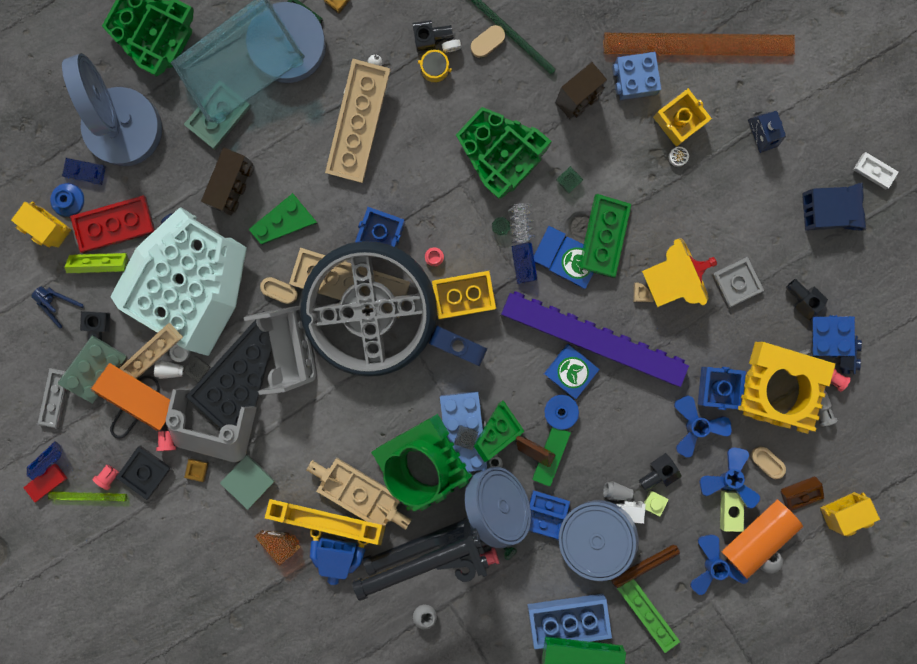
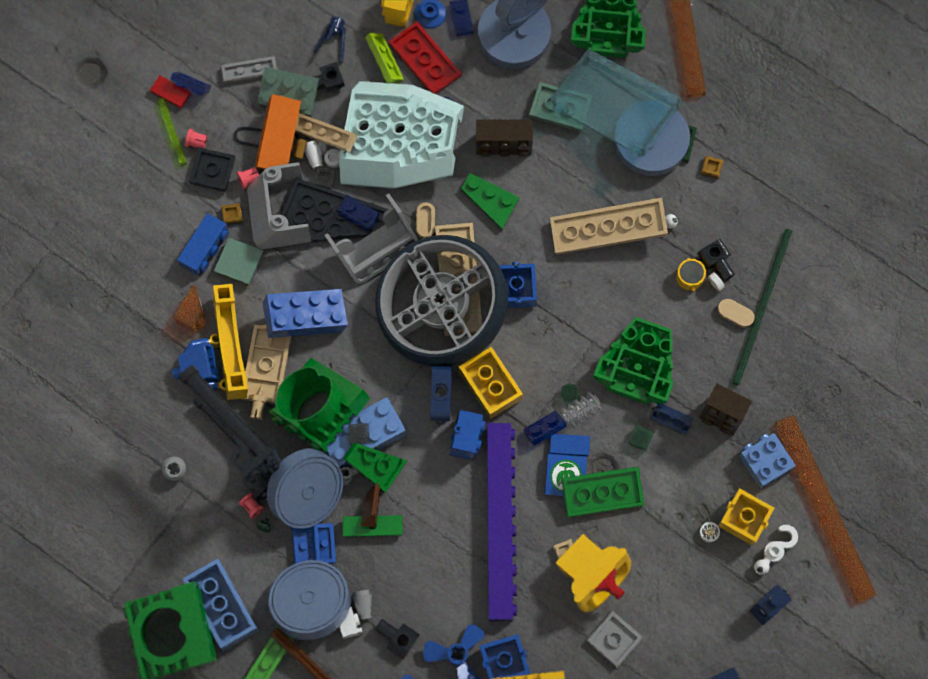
camera: 70 degrees right, 15 degrees down
coral plate [425,247,444,267] -> none
slope [544,344,600,399] -> none
blue piece [544,395,579,430] -> none
yellowish green plate [644,490,669,516] -> none
none -> blue brick [177,213,229,276]
none -> brick [262,289,348,338]
none -> pearl gold tile [291,139,306,160]
none -> clear blue plate [337,194,379,230]
none -> blue brick [449,410,485,460]
none -> dark blue hinge [651,404,693,435]
none -> white piece [754,525,798,575]

